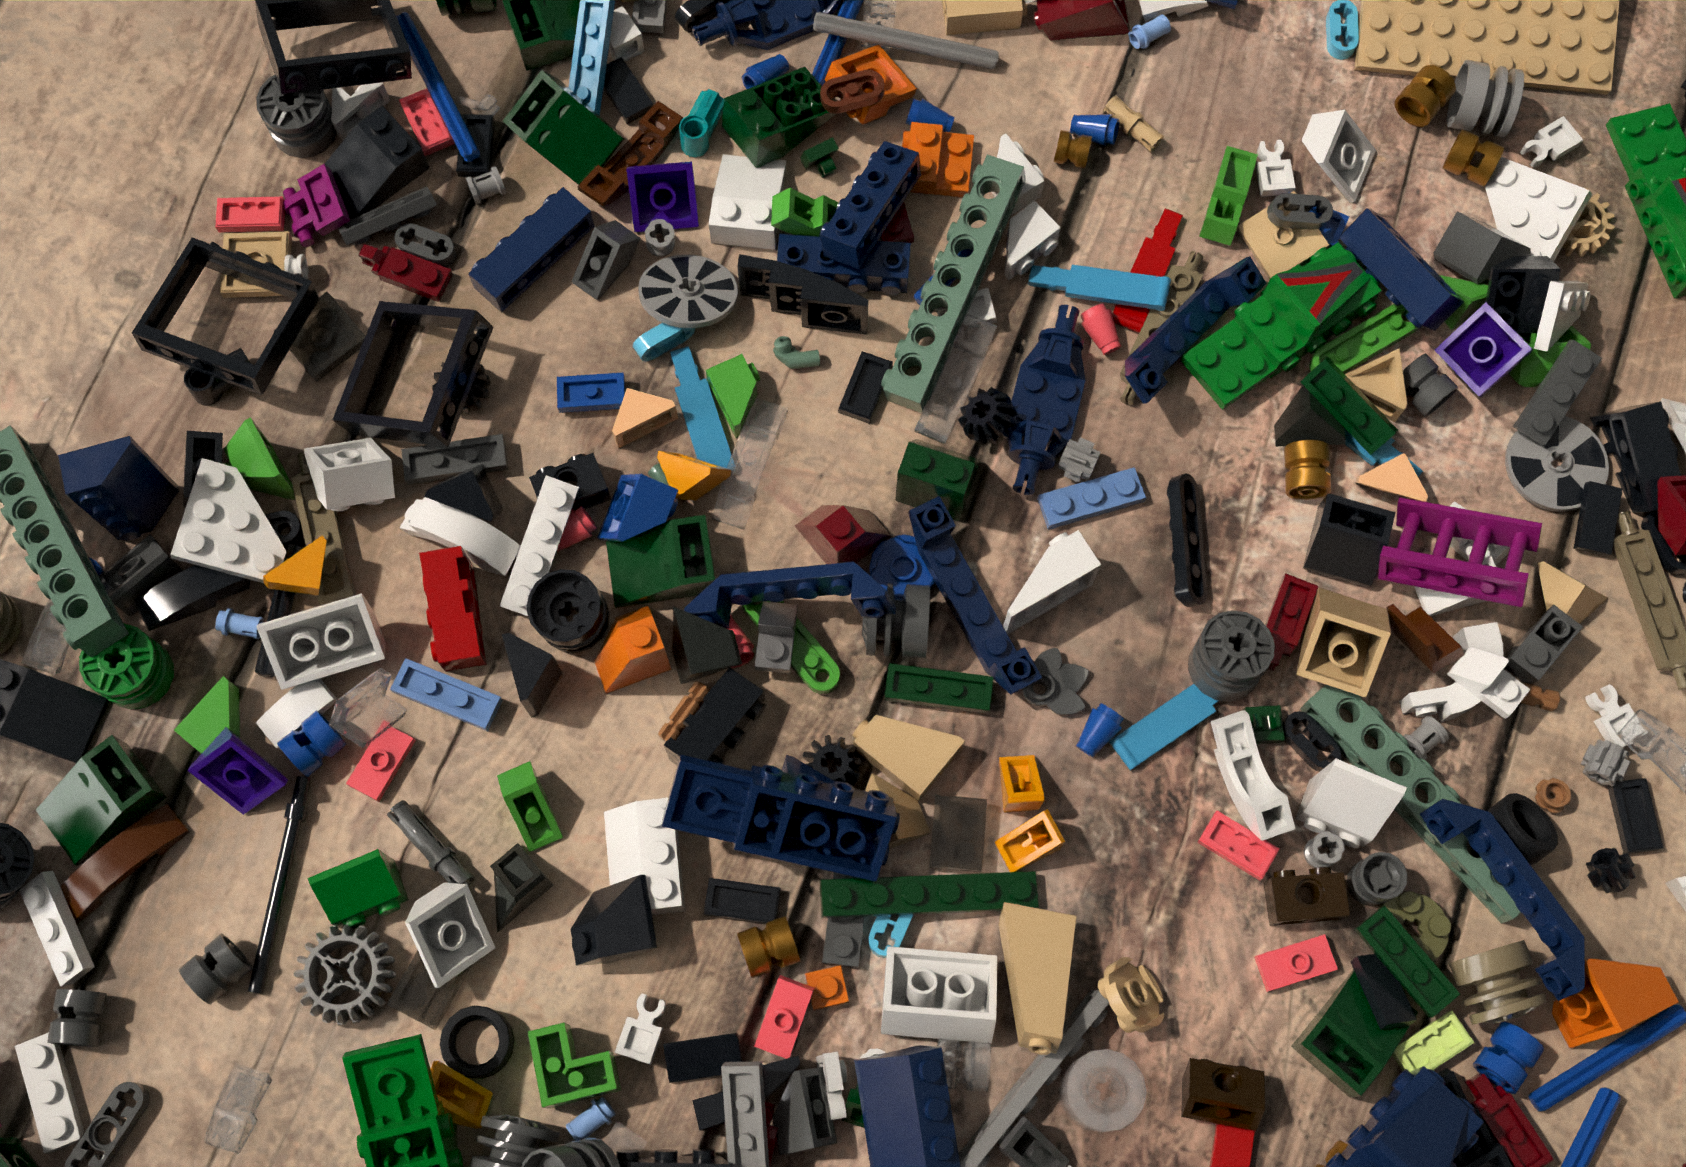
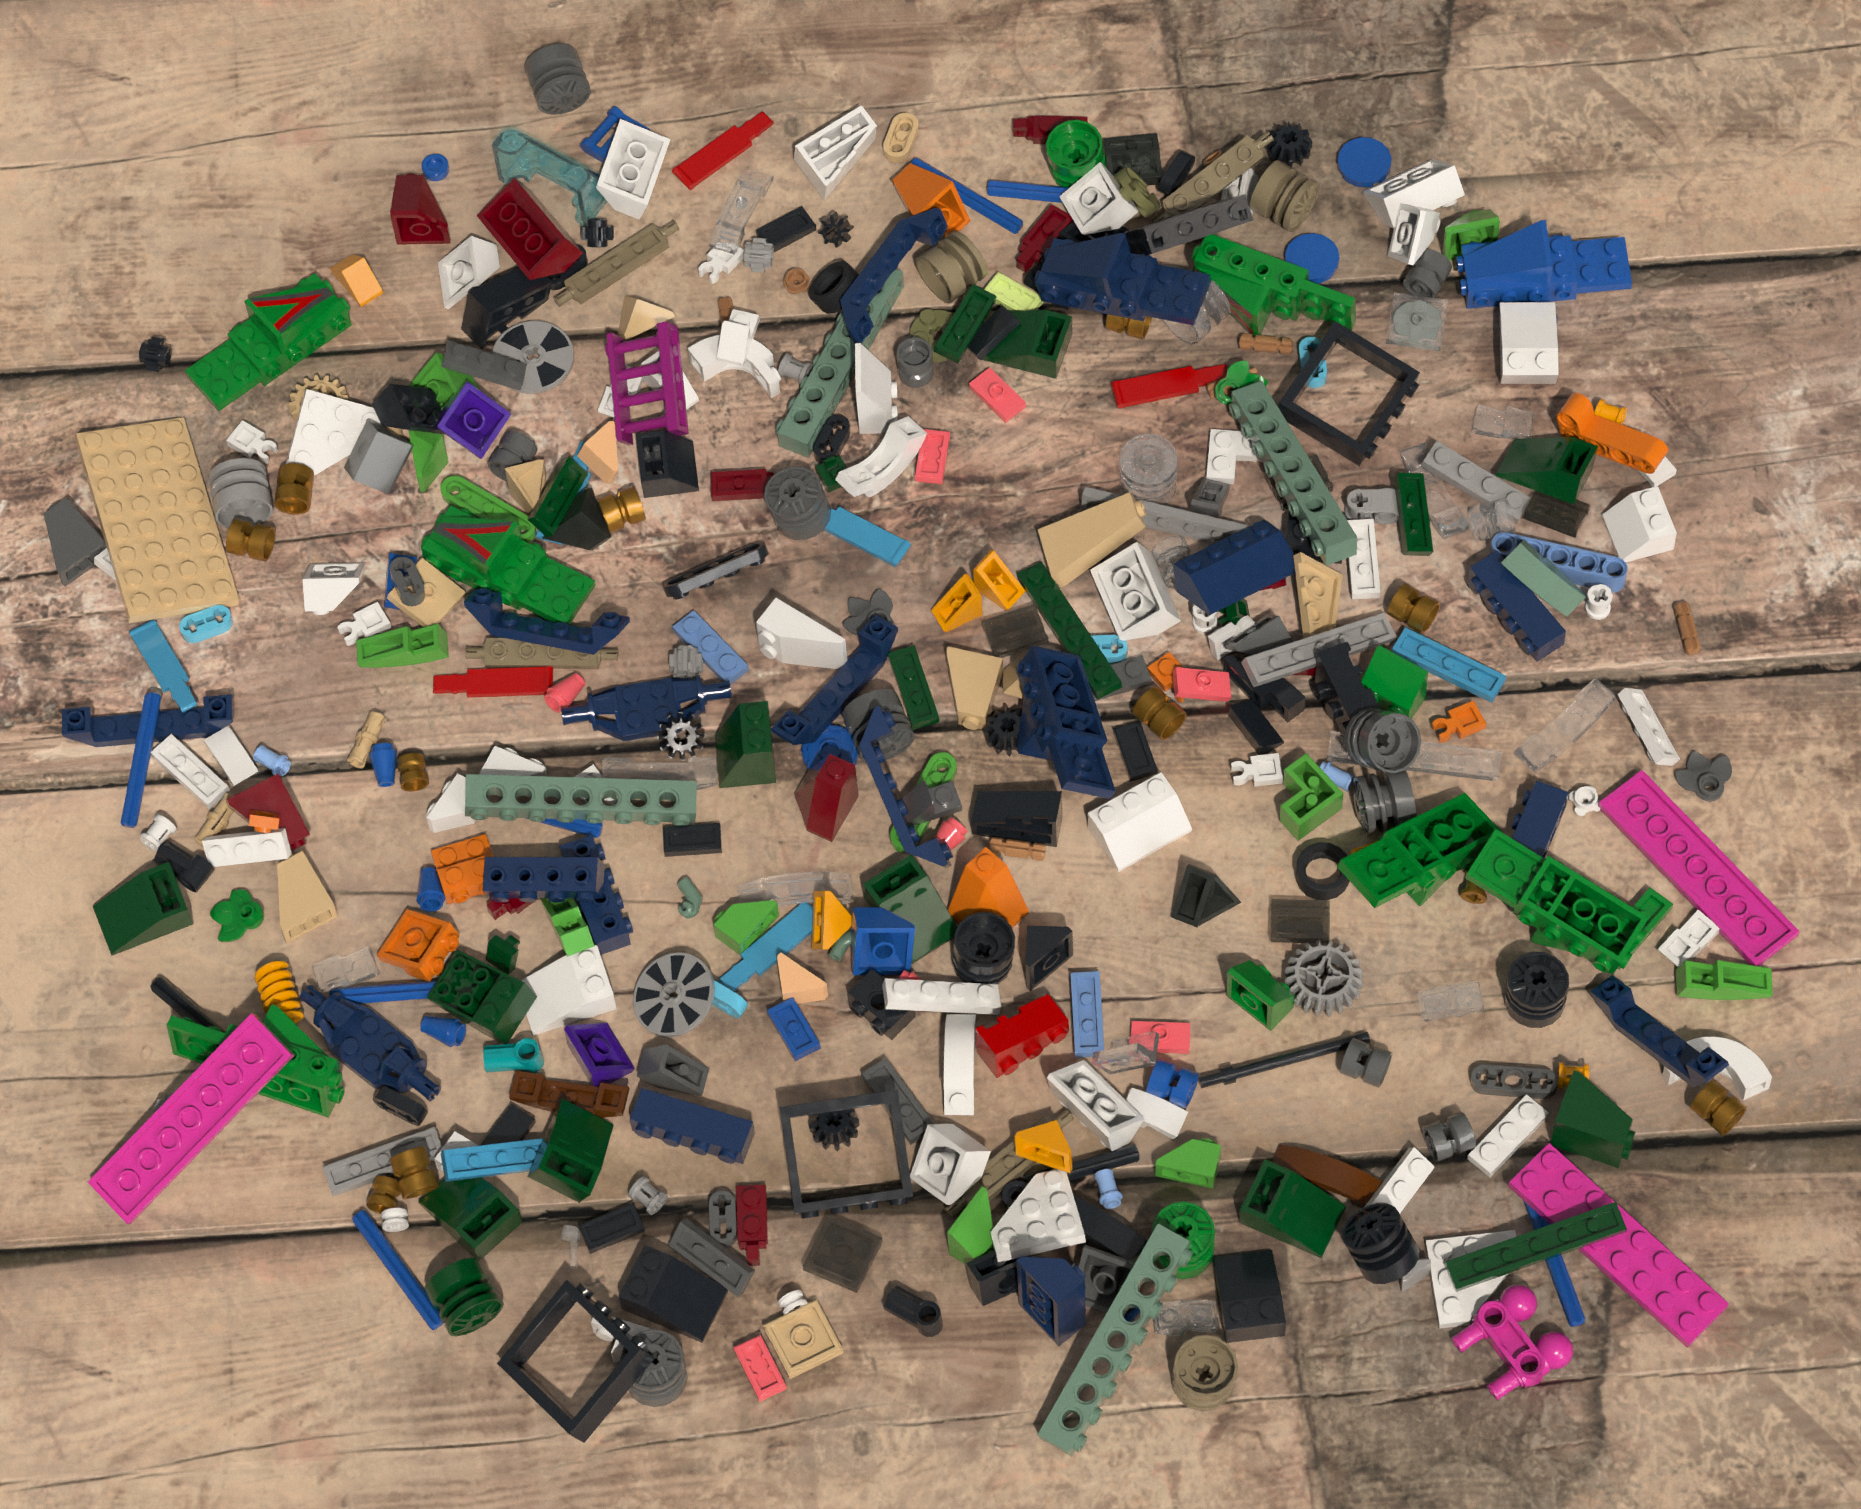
camera: 110 degrees left, 10 degrees down
black window [132,237,319,395] -> none
dark purple slope [188,727,288,815] -> none
magenta plate [283,164,350,247] -> none
dark grey pin [387,800,475,886] -> none
blue axle [396,12,480,162] -> none
coral plate [399,88,455,156] -> none
white slope [405,883,496,988] -> none
black slope [424,464,502,522] -> none
bright green slope [497,761,563,852] -> none
black slope [570,875,657,966] -> none
light grey bush [645,219,675,257] -> none
pearl dark grey slope [672,606,742,684] -> none
black slope [737,254,869,335] -> none
light grey axle [813,12,999,69] -> none
copper plate [820,70,884,114] -> none
dark azure piece [1027,265,1171,311] -> none
blue cone [1076,703,1124,758] -> none
tan plate [1098,957,1164,1033] -> none
dark brown brick [1181,1058,1265,1131] -> none
dark brown brick [1263,867,1350,926] -> none
tan slope [1296,587,1391,698] -> none
light grey bush [1303,831,1345,868] -> none
dark blue brick [1339,208,1465,331] -> none
reddish brown panel [1386,604,1464,673] -> none
blue wheel [1473,1021,1545,1094] -> none
dark grey slope [1504,605,1583,684] -> none
white wing [1534,281,1590,351] -> none
black tile [1573,481,1623,556] -> none

